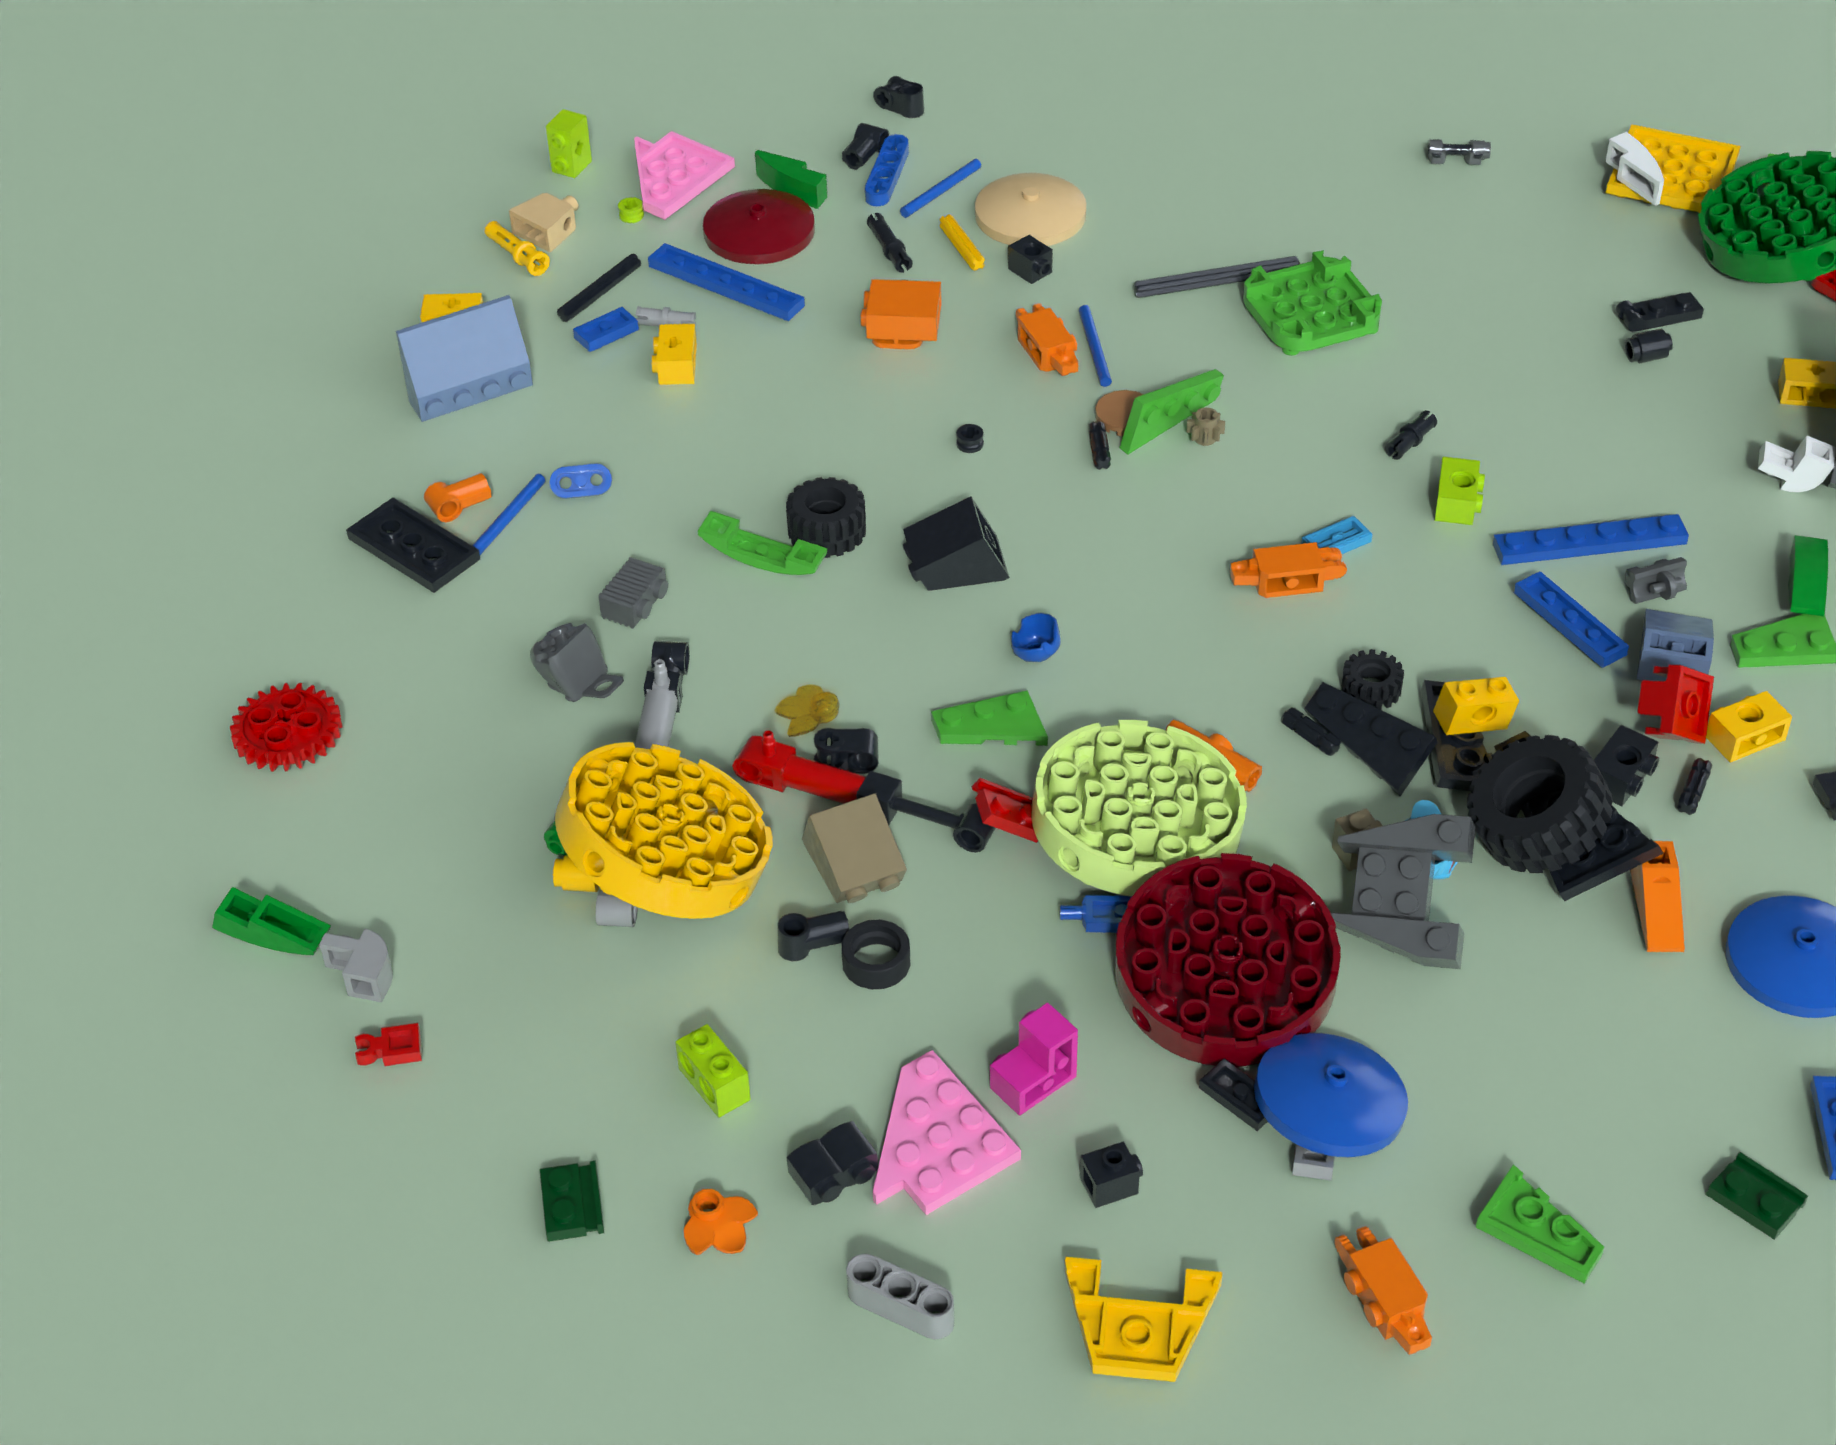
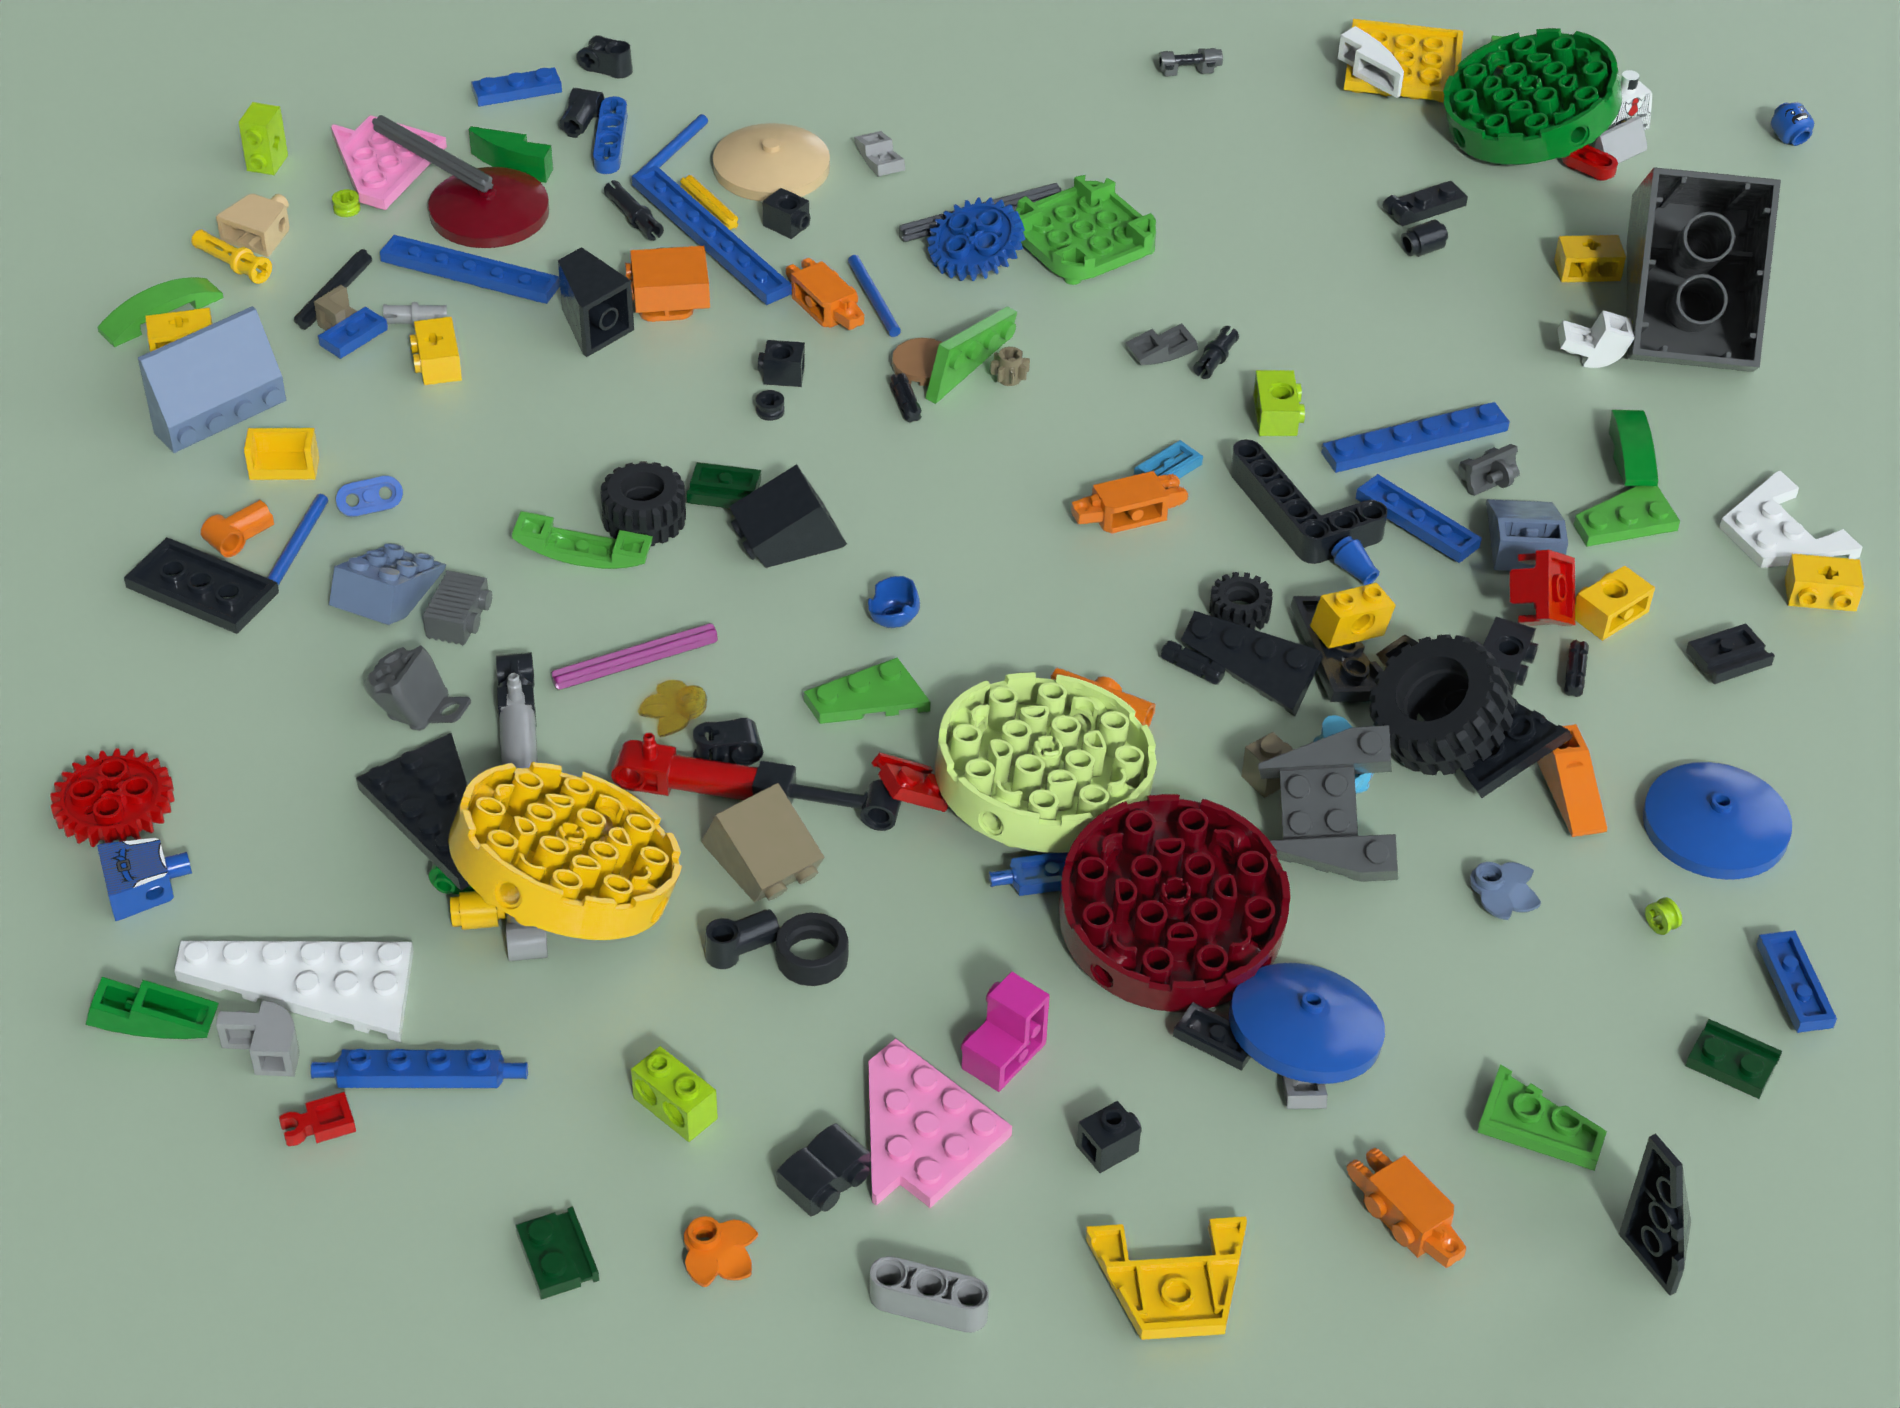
camera: 15 degrees left, 0 degrees up
none -> bright green slope [97,277,224,347]
none -> blue torso [97,838,192,921]
none -> white wing [175,941,414,1042]
none -> yellow panel [244,428,319,480]
none -> blue plate [311,1049,528,1088]
none -> dark tan panel [314,285,357,331]
none -> sand blue slope [329,543,446,625]
none -> black wing [356,733,470,890]
none -> dark grey axle [372,115,493,193]
none -> blue plate [471,67,562,107]
none -> magenta axle [551,623,718,690]
none -> black slope [558,247,634,357]
none -> blue plate [632,165,792,305]
none -> dark green plate [686,462,761,508]
none -> black brick [758,340,805,387]
none -> light grey slope [854,131,905,176]
none -> blue gear [927,197,1025,281]
none -> dark grey slope [1126,323,1198,365]
none -> black beam [1230,439,1388,564]
none -> blue cone [1331,536,1380,585]
none -> sand blue plate [1470,862,1541,920]
none -> black wedge [1619,1134,1691,1296]
none -> lime bush [1645,897,1682,935]

